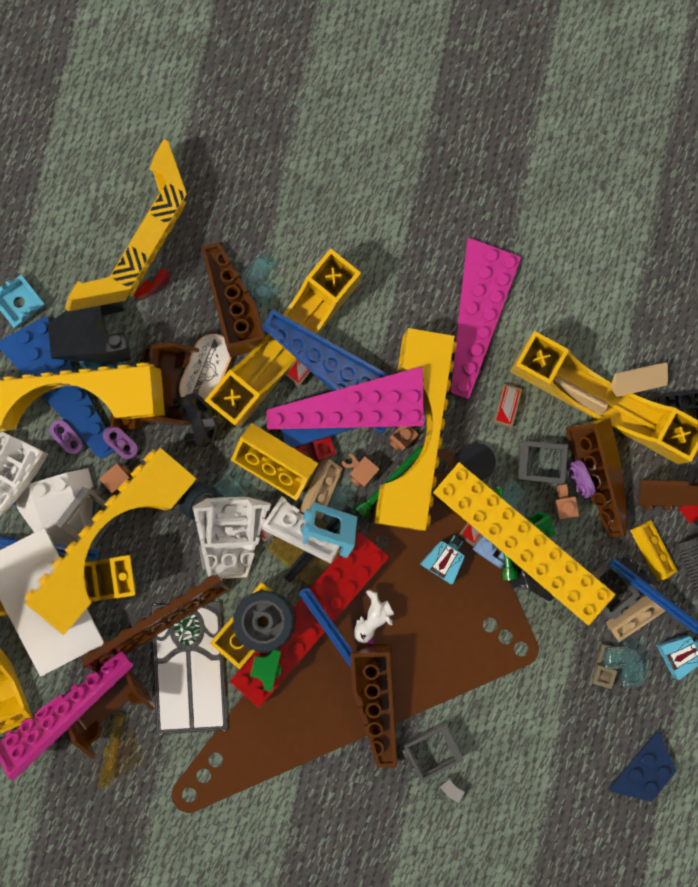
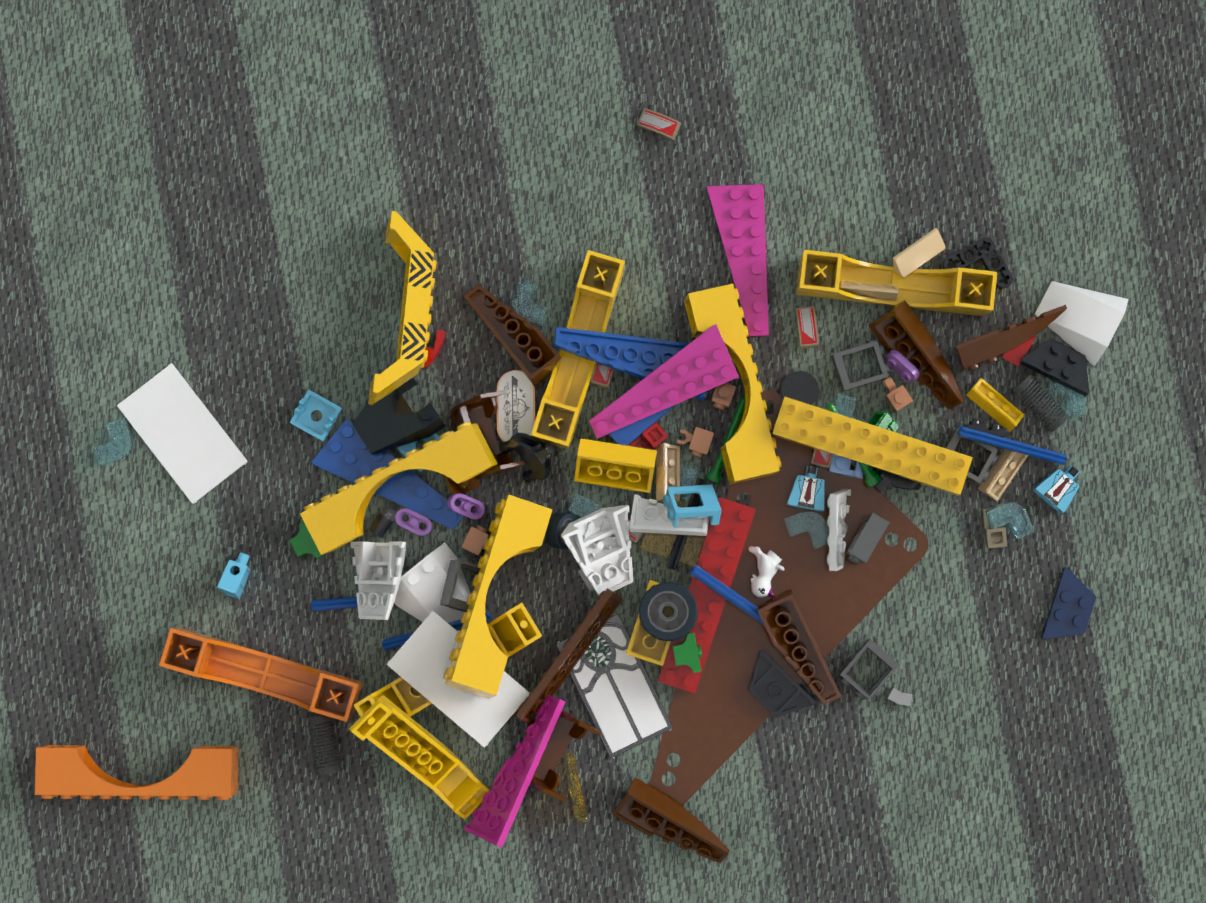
camera: 15 degrees left, 0 degrees up
none -> black piece [369,503,397,538]
none -> reddish brown wedge [612,777,730,863]
none -> slope [637,108,681,140]
none -> black wing [748,650,816,718]
none -> clear light blue plate [784,511,829,549]
none -> white wing [827,489,851,571]
none -> dark grey window [845,513,890,565]

